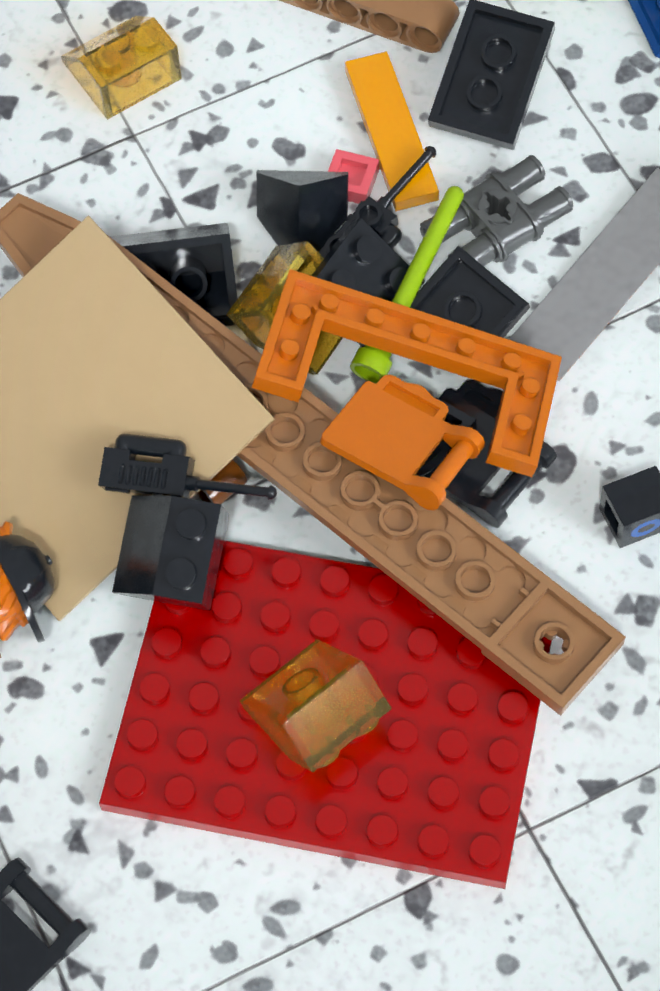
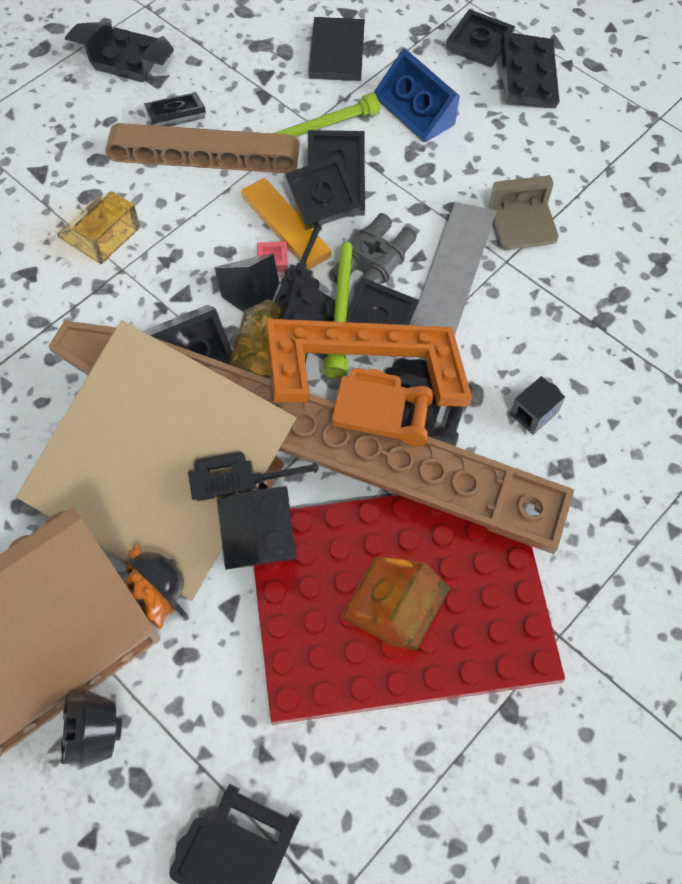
camera: 25 degrees left, 0 degrees up
none -> black plate [285,155,361,230]

